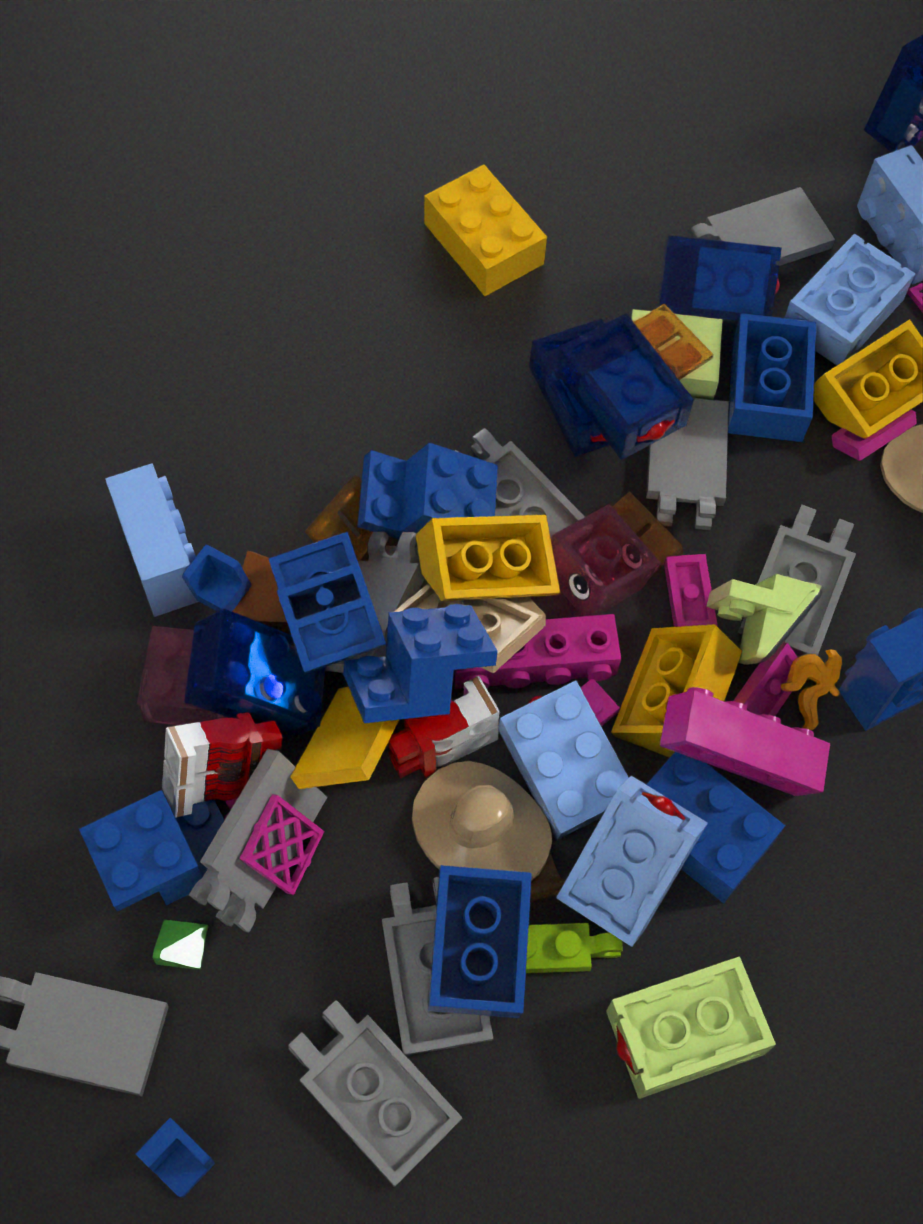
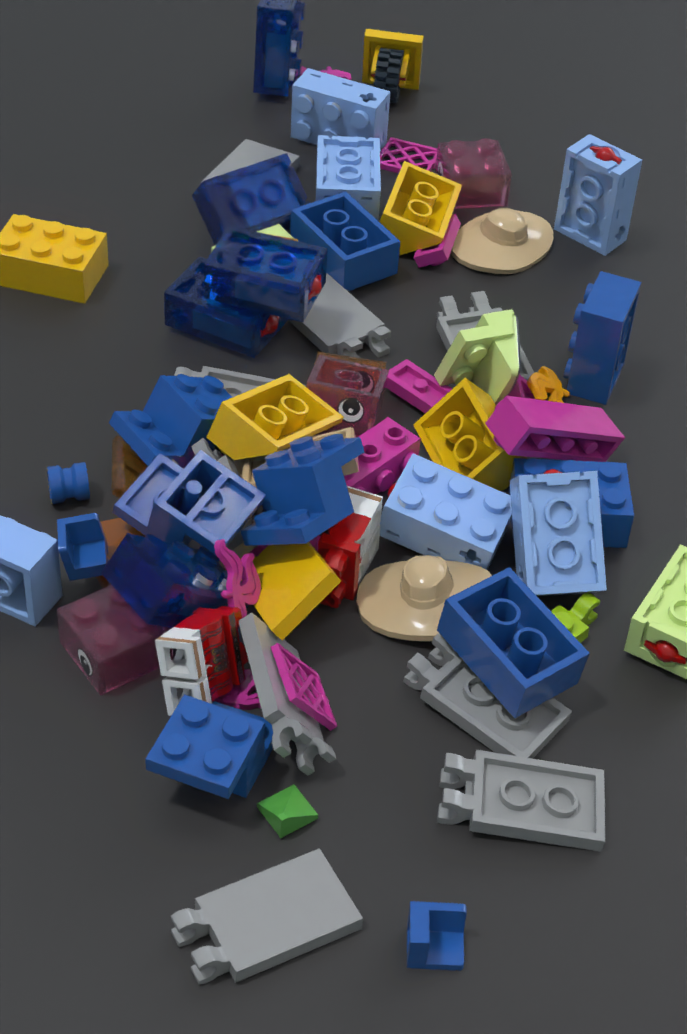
camera: 40 degrees left, 20 degrees down
none -> blue wheel [47,462,90,504]
none -> dark pink piece [214,539,261,618]

